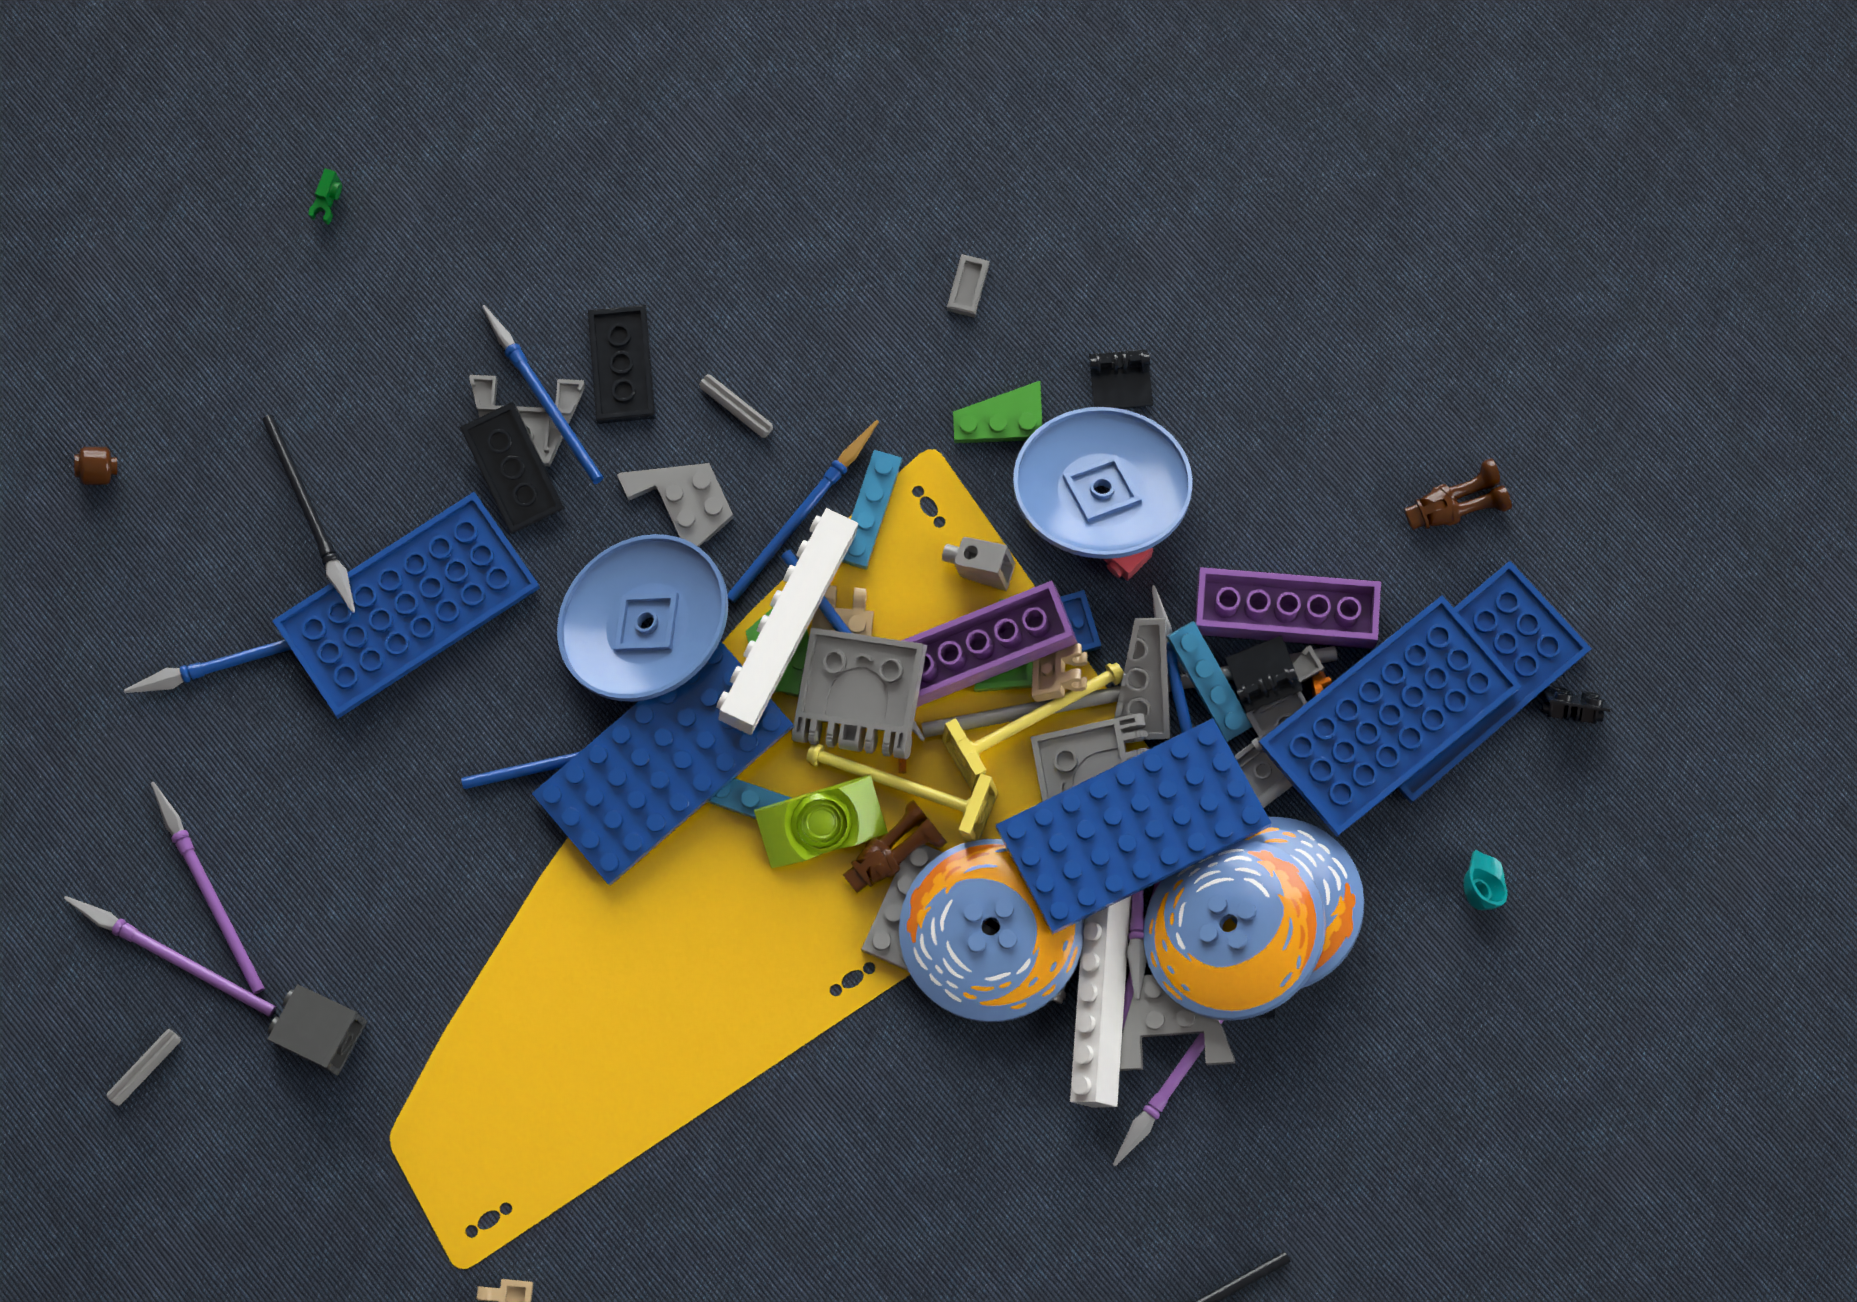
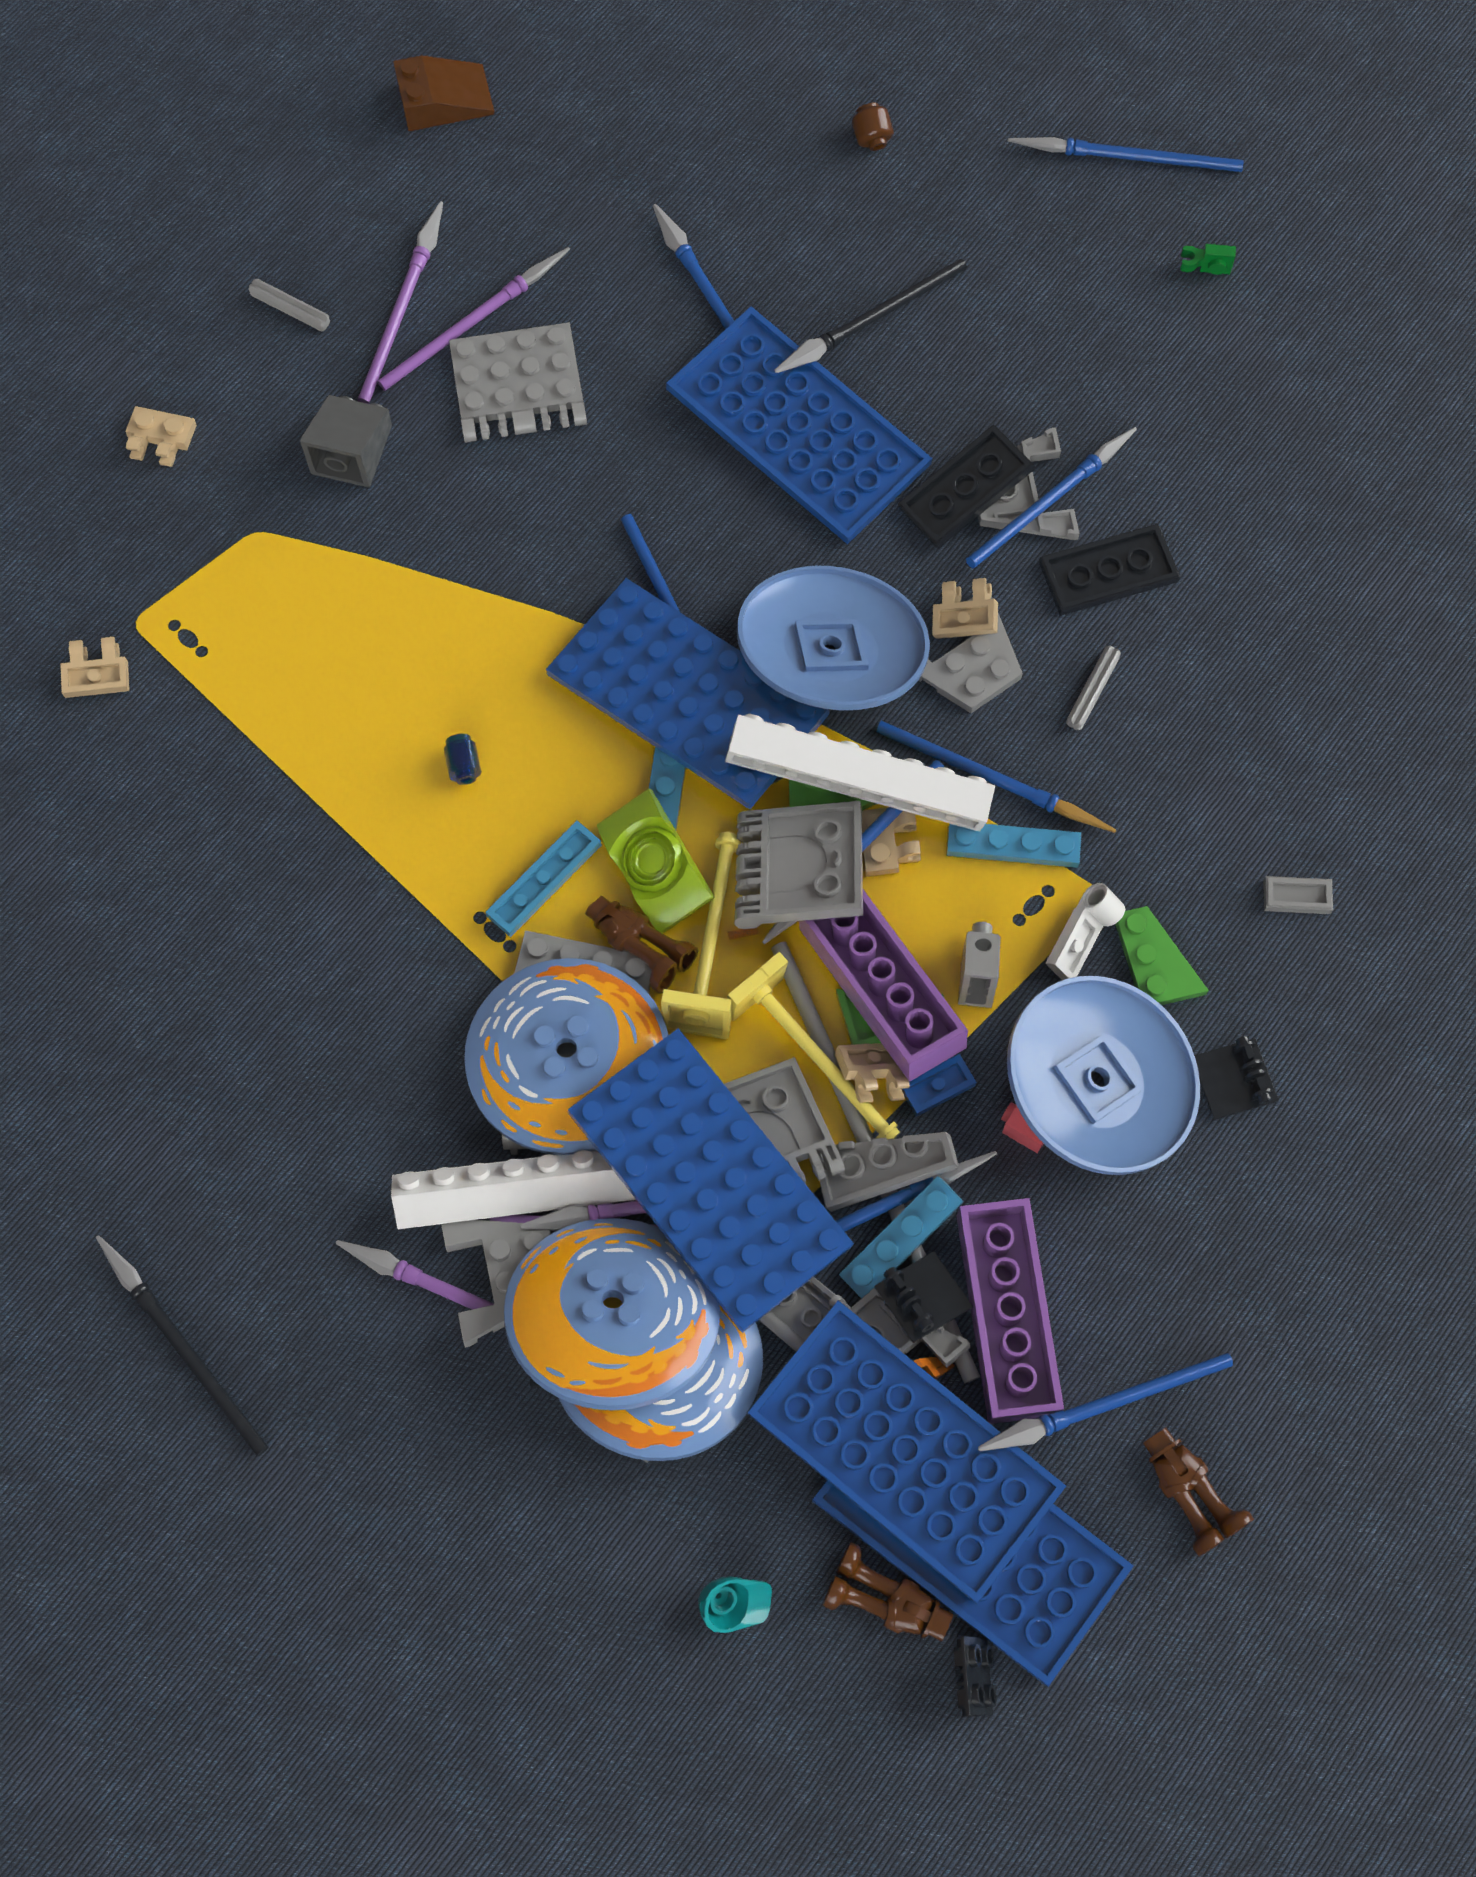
camera: 75 degrees right, 5 degrees down
none -> tan plate [125,406,197,467]
none -> brick [444,734,482,785]
none -> light grey hinge [449,322,587,443]
none -> dark azure plate [485,821,602,938]
none -> reddish brown piece [822,1542,954,1641]
none -> tan plate [932,578,998,639]
none -> blue piece [978,1353,1233,1451]
none -> blue piece [1008,137,1244,172]
none -> white plate [1045,883,1125,980]

